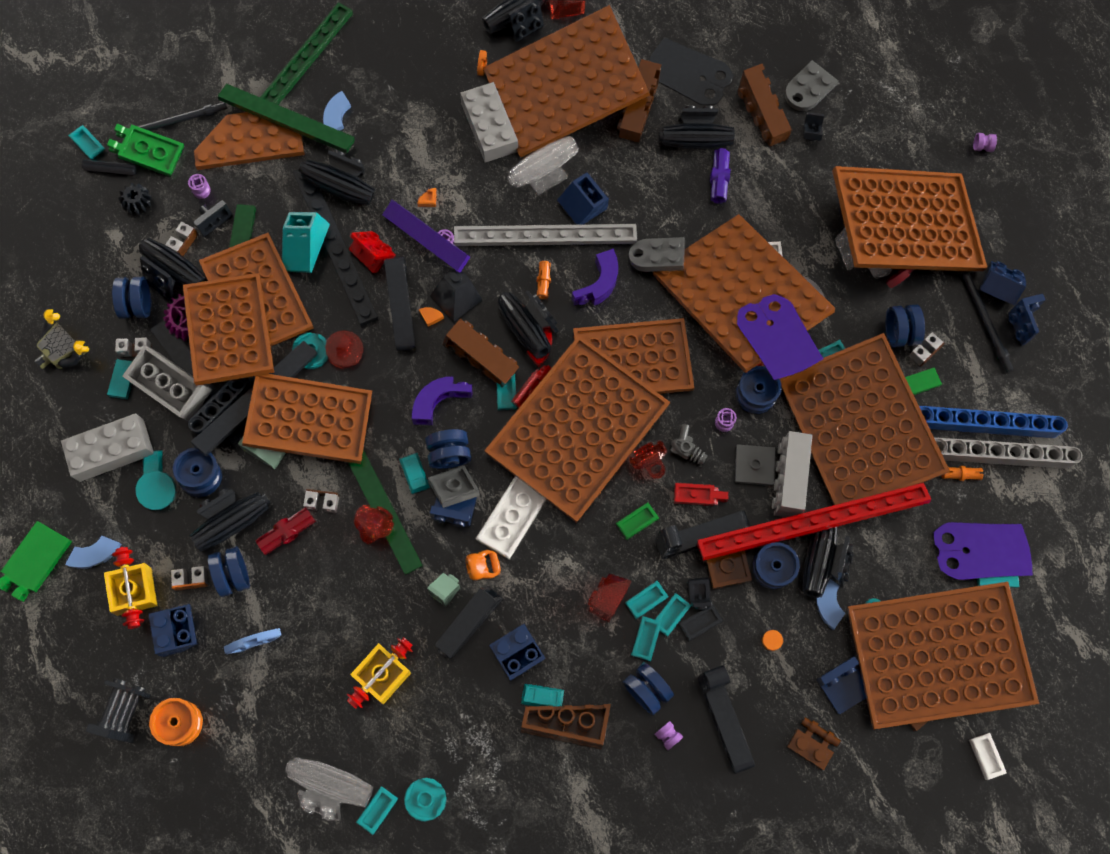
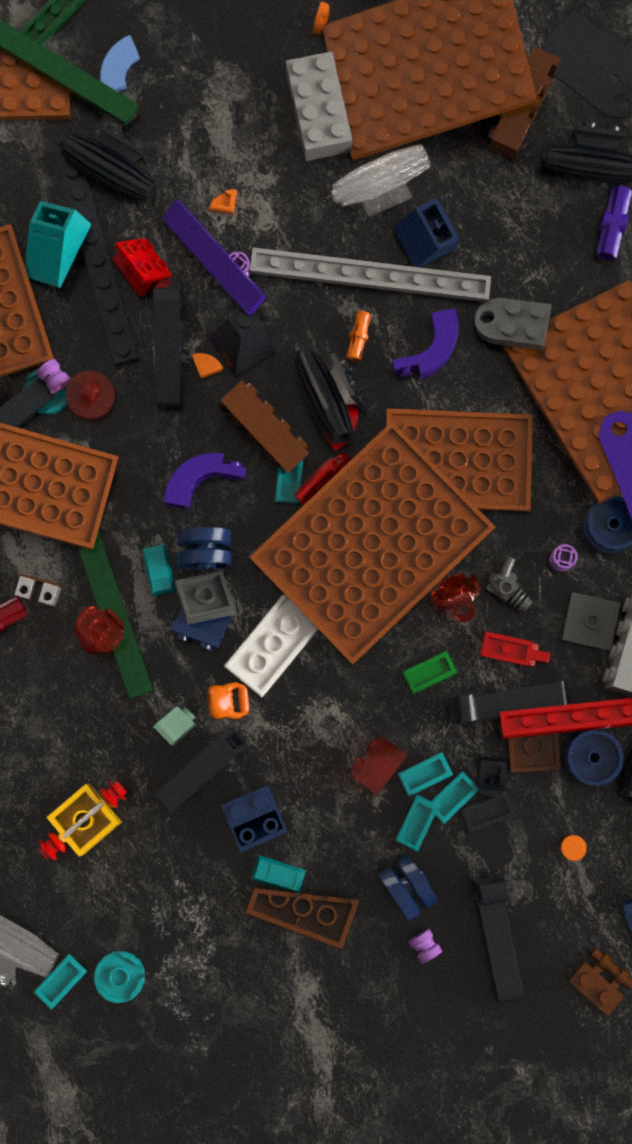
camera: 10 degrees right, 10 degrees up
none -> medium lavender wheel [36,359,70,394]

